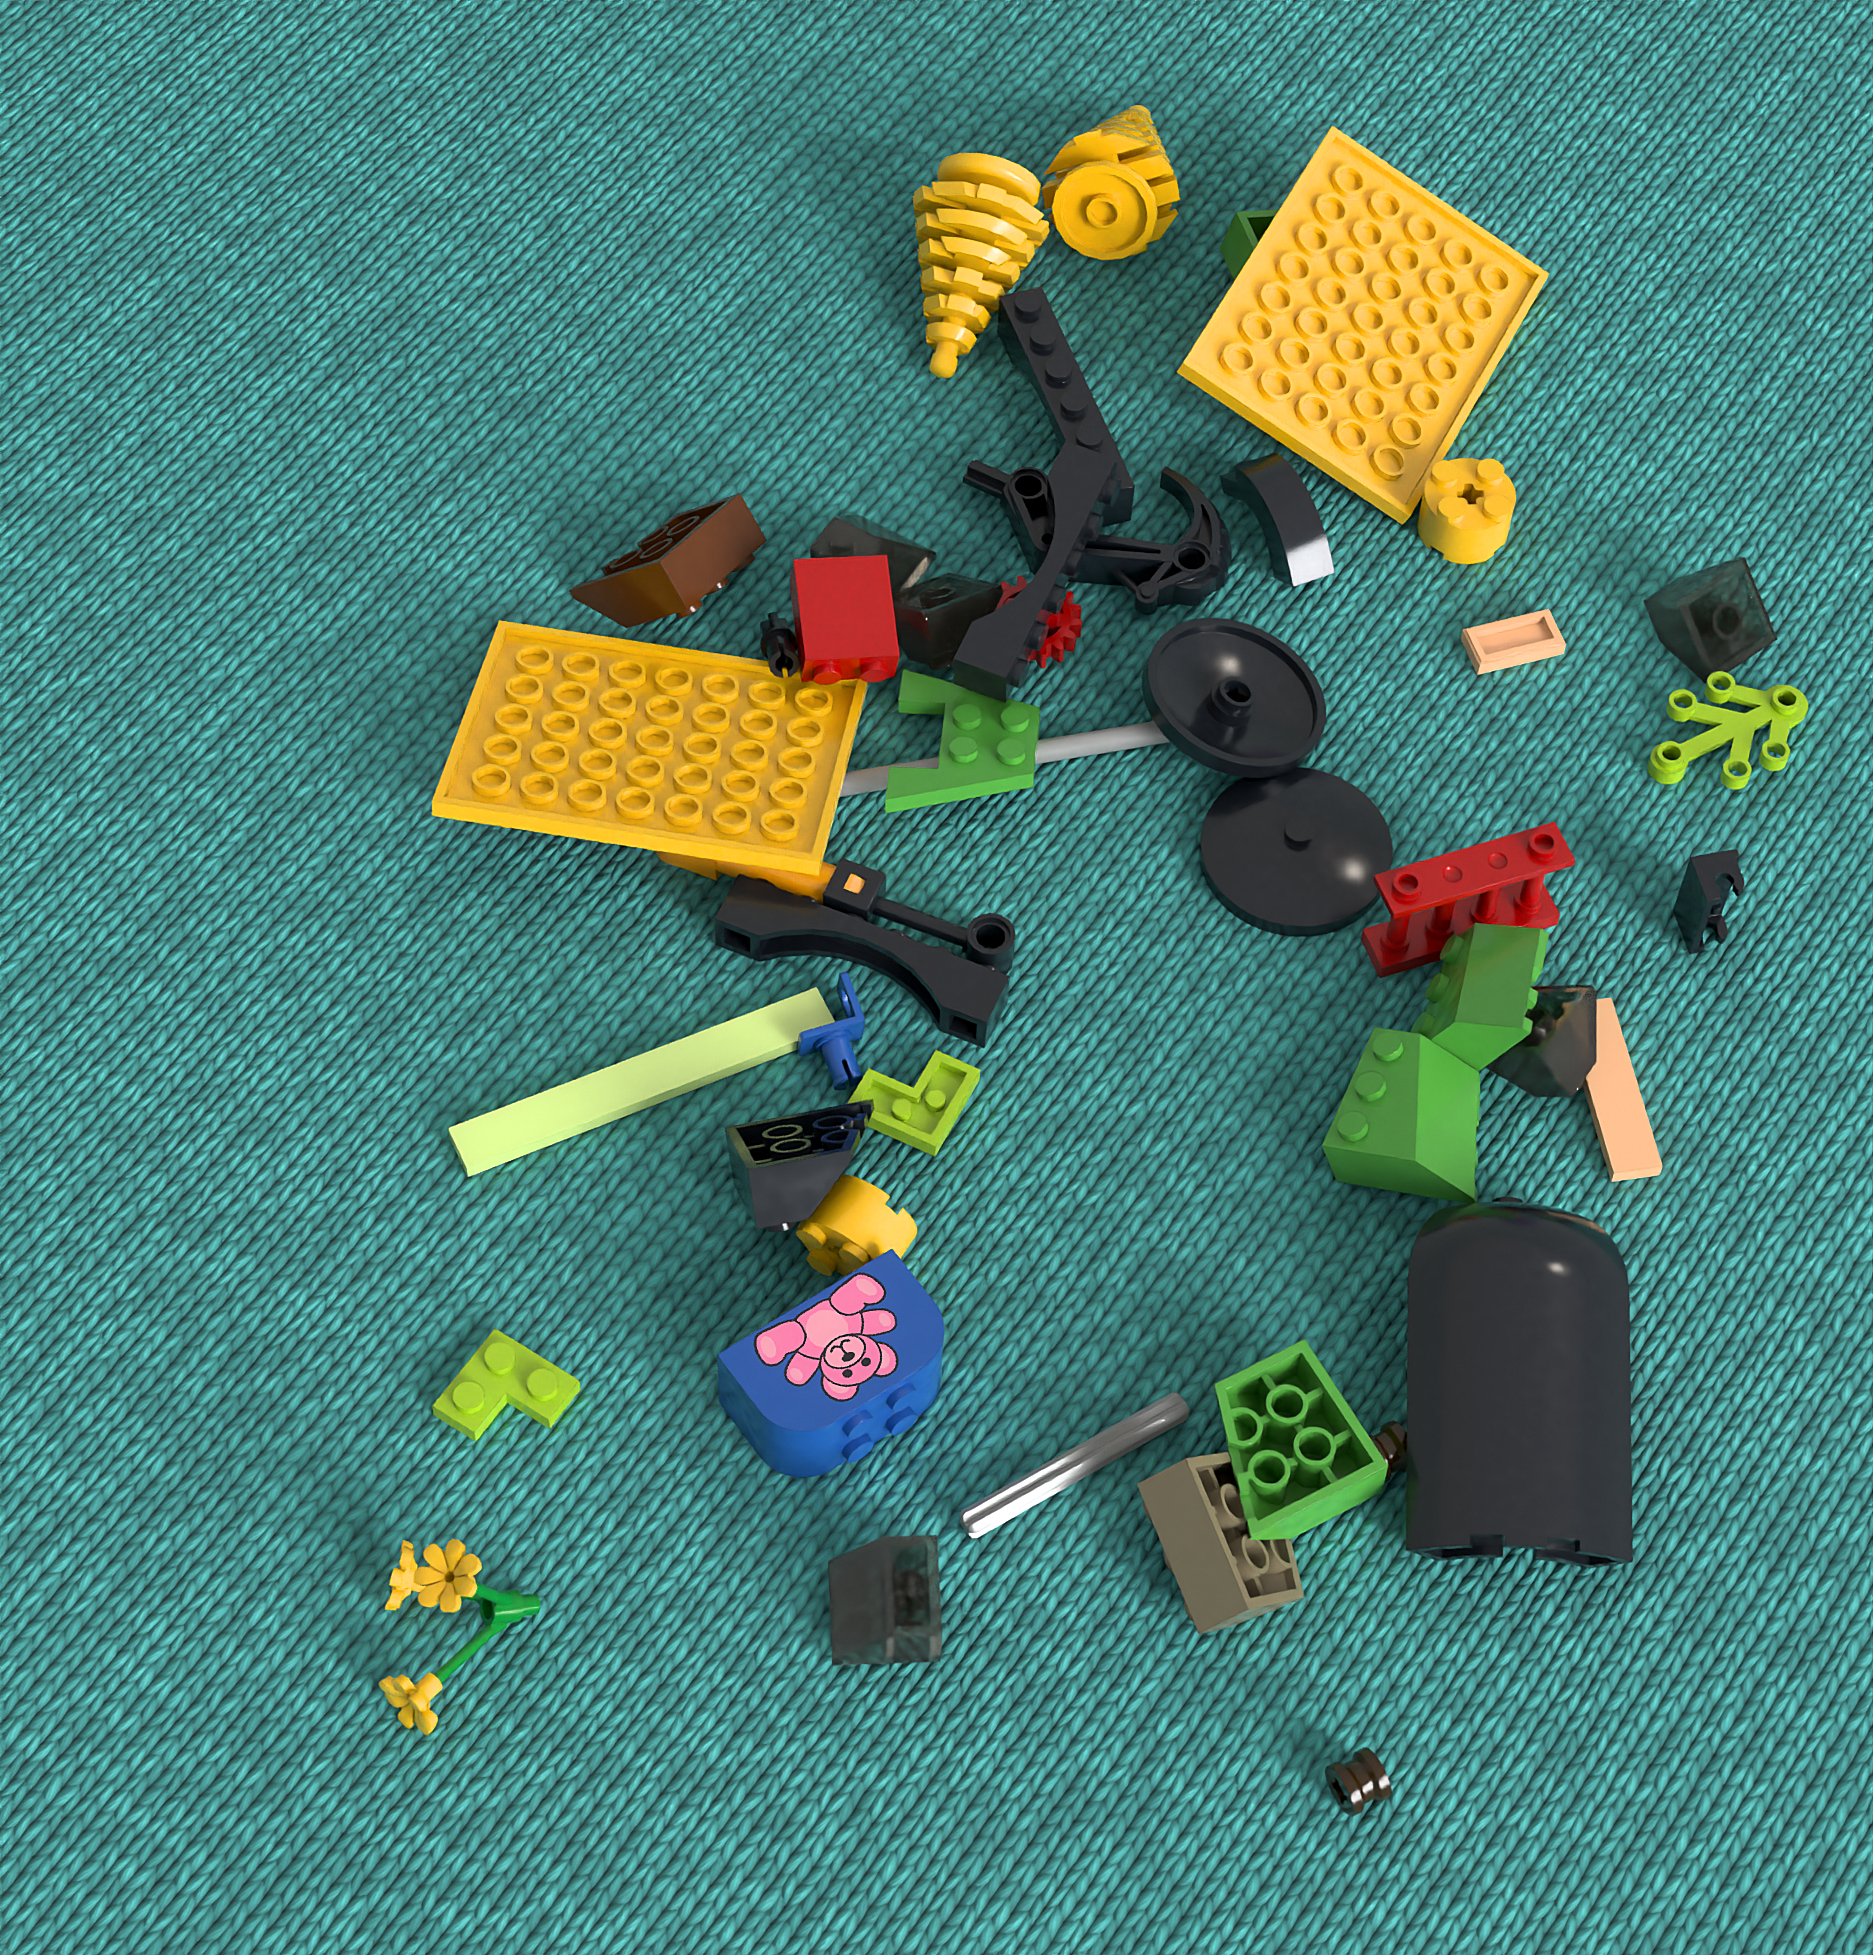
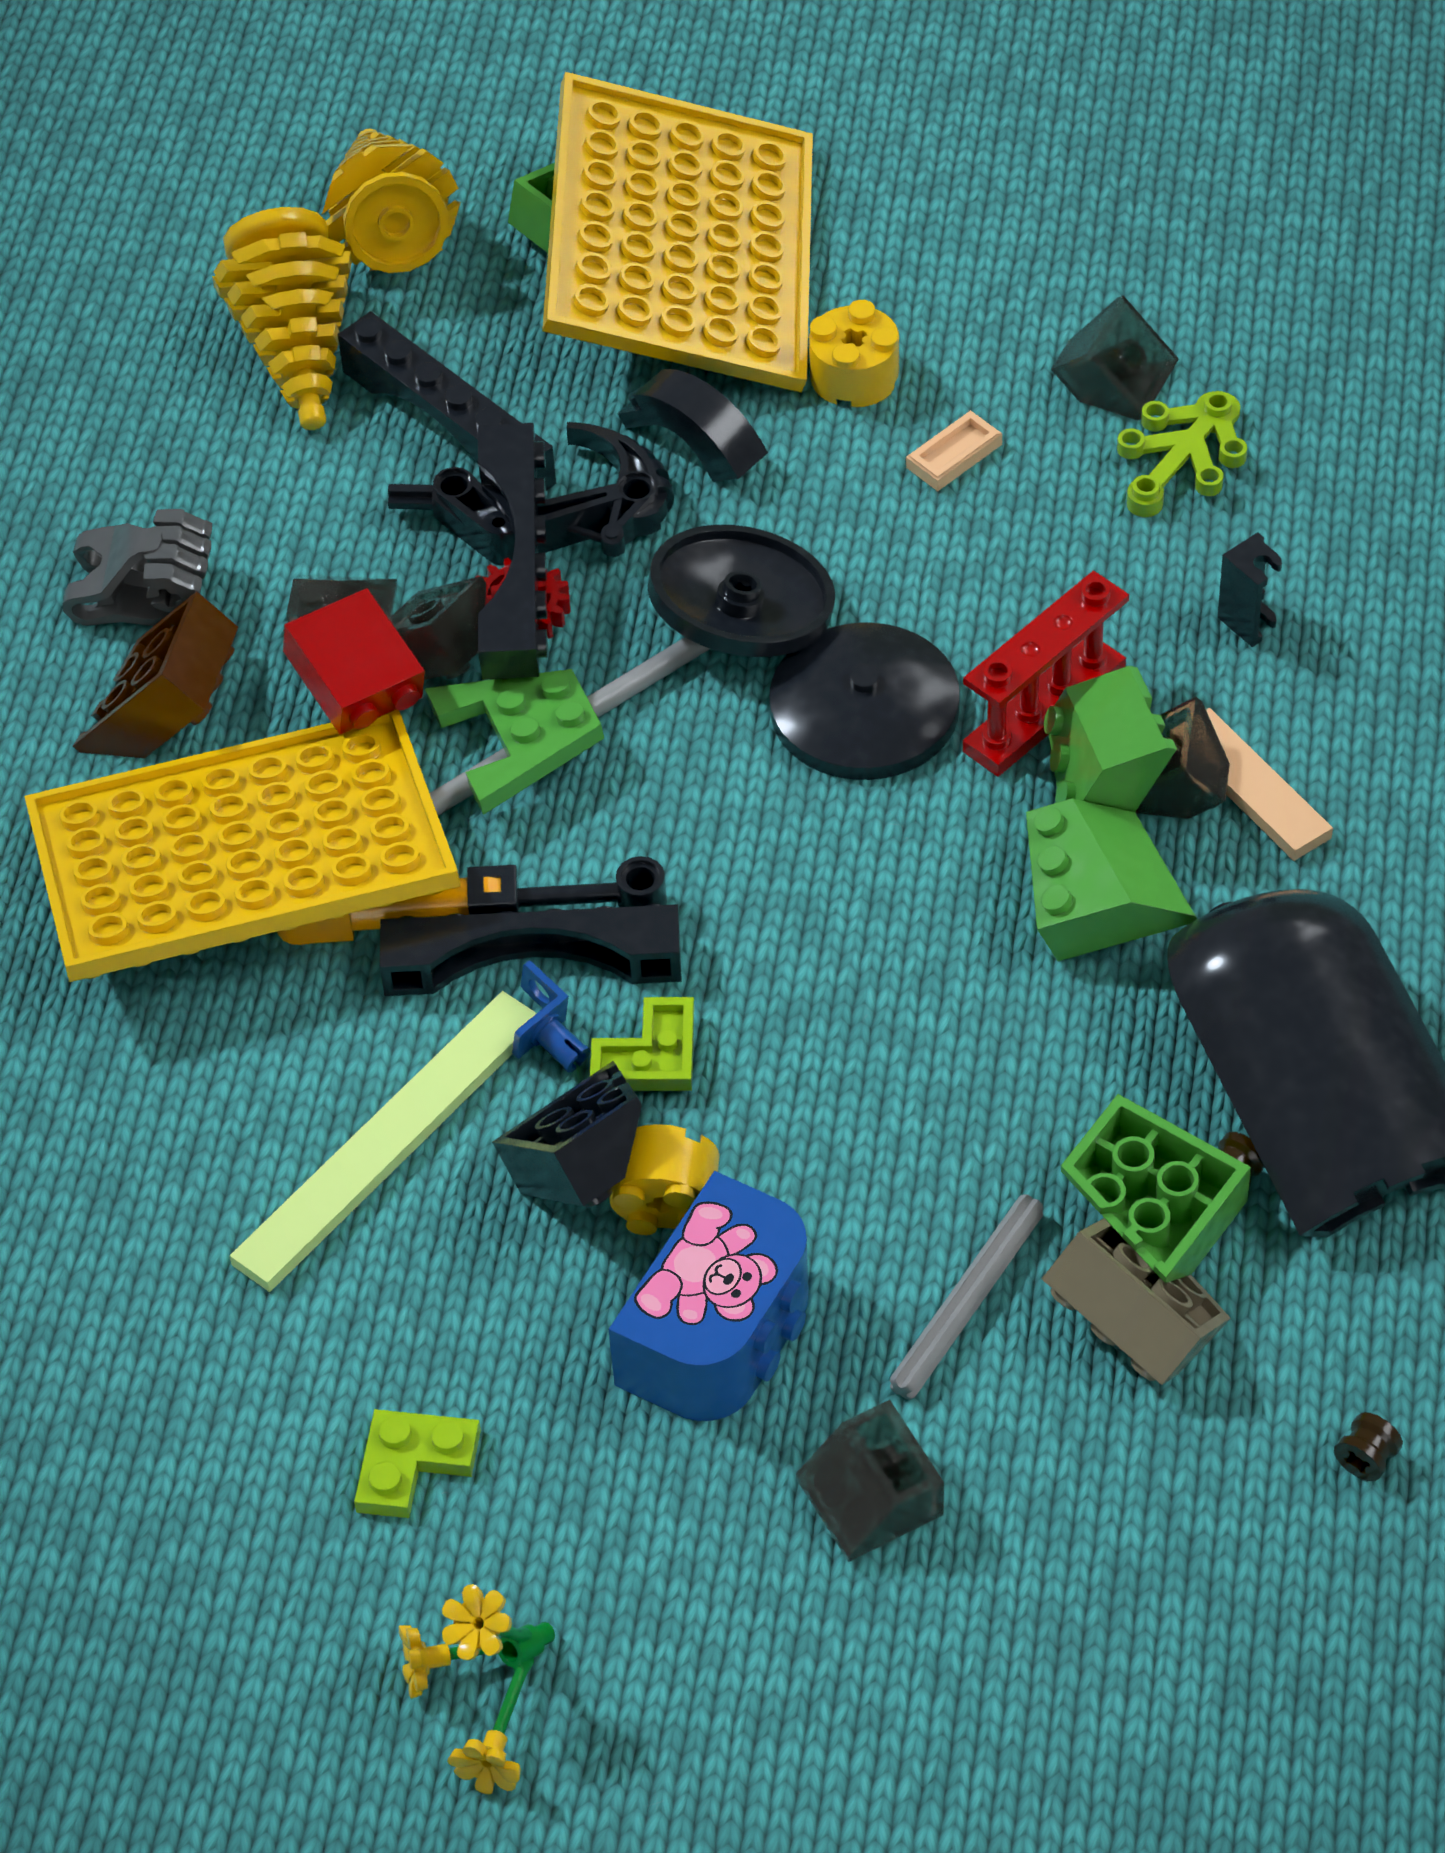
camera: 20 degrees left, 5 degrees down
black axle [760,612,799,678] -> none
none -> dark grey piece [62,509,212,626]

